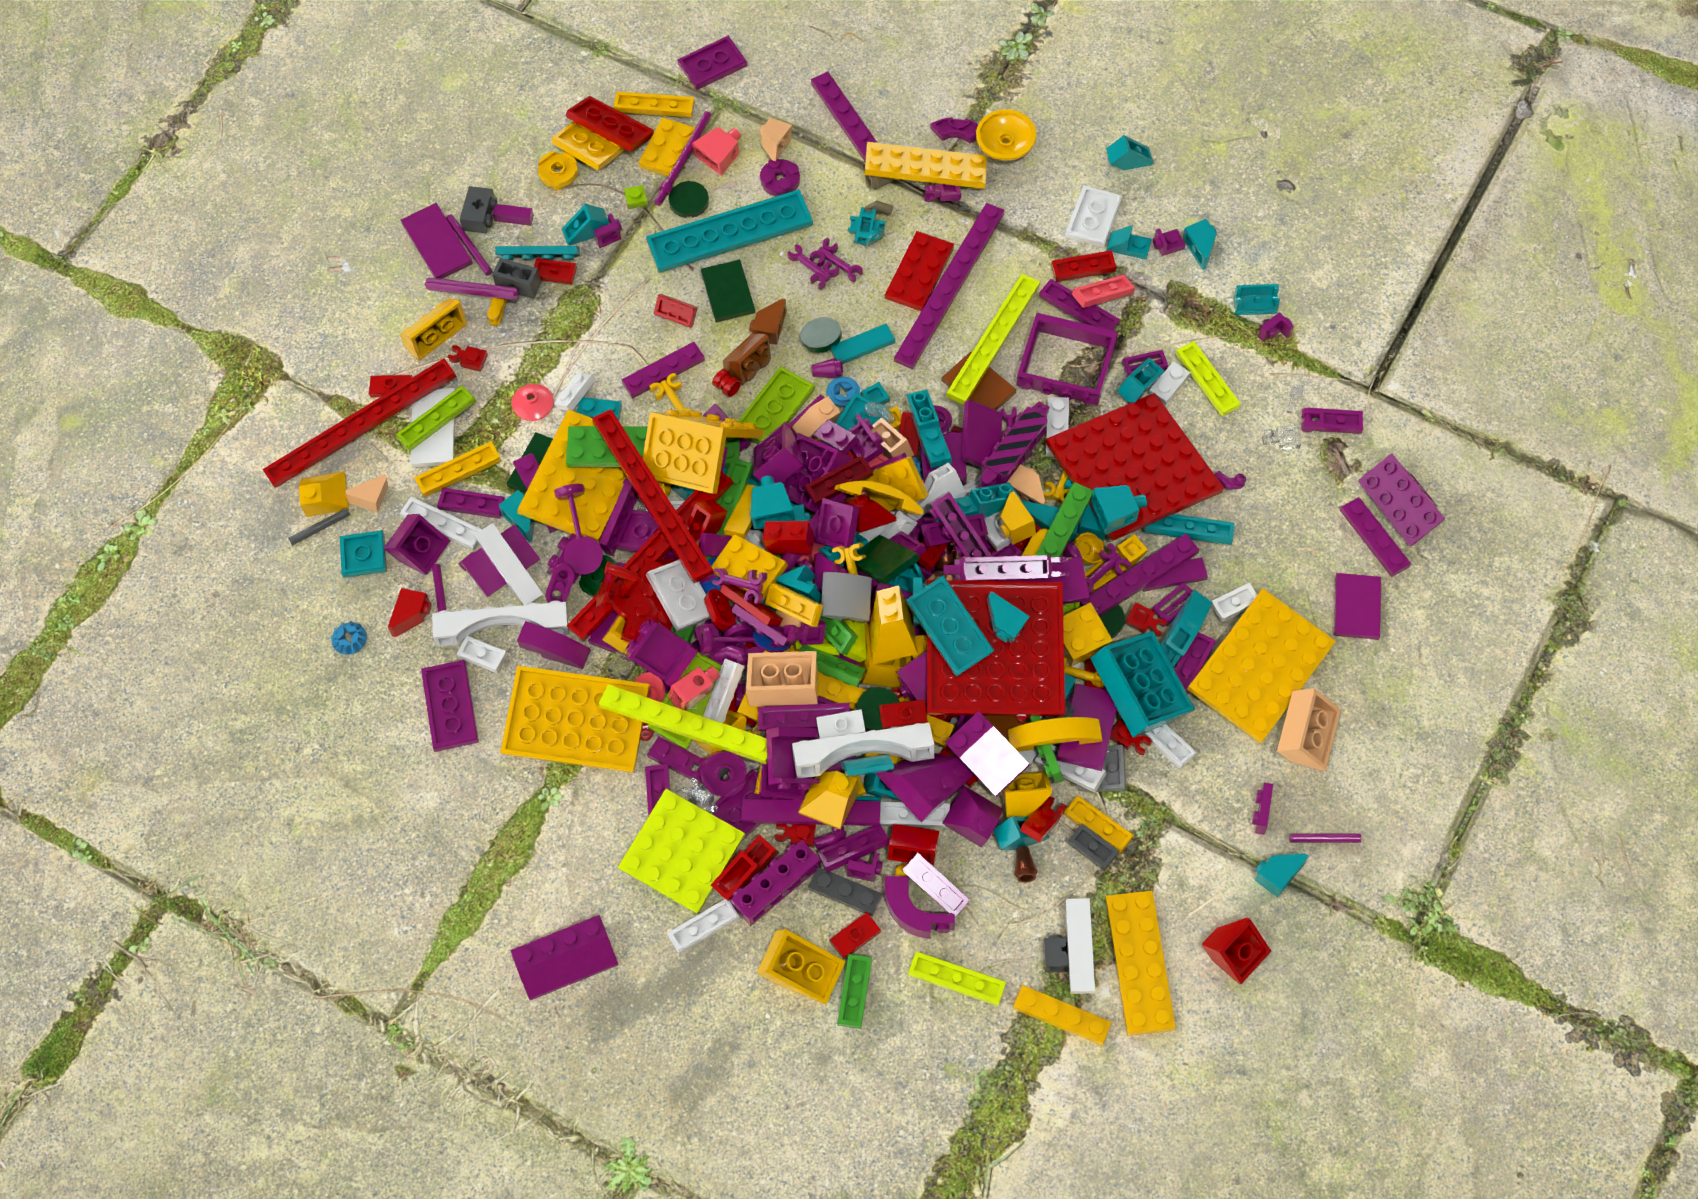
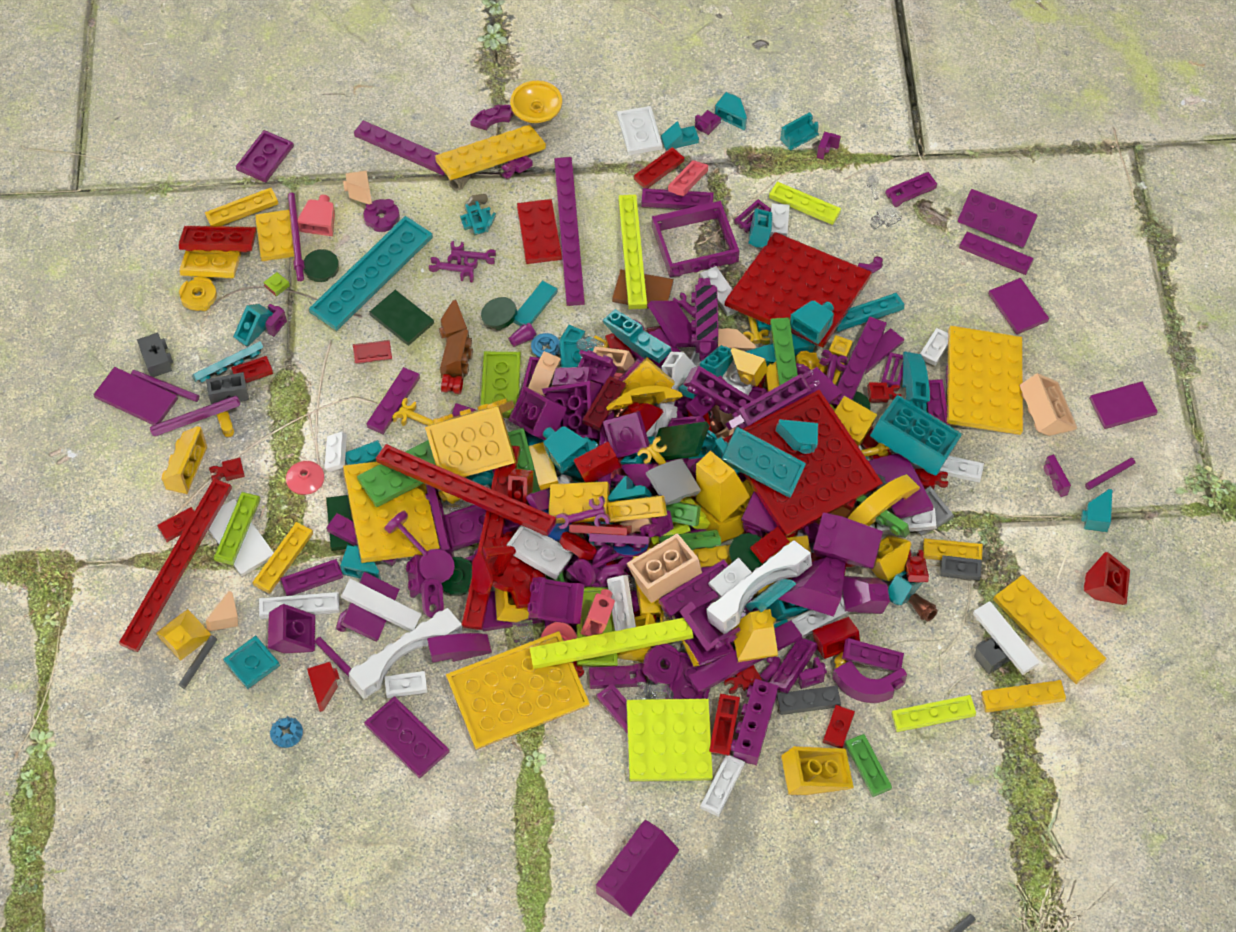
camera: 35 degrees left, 5 degrees down
magenta piece [493,204,534,226] -> none
teal slope [1106,135,1154,171] -> none
none -> magenta tile [1089,381,1158,429]

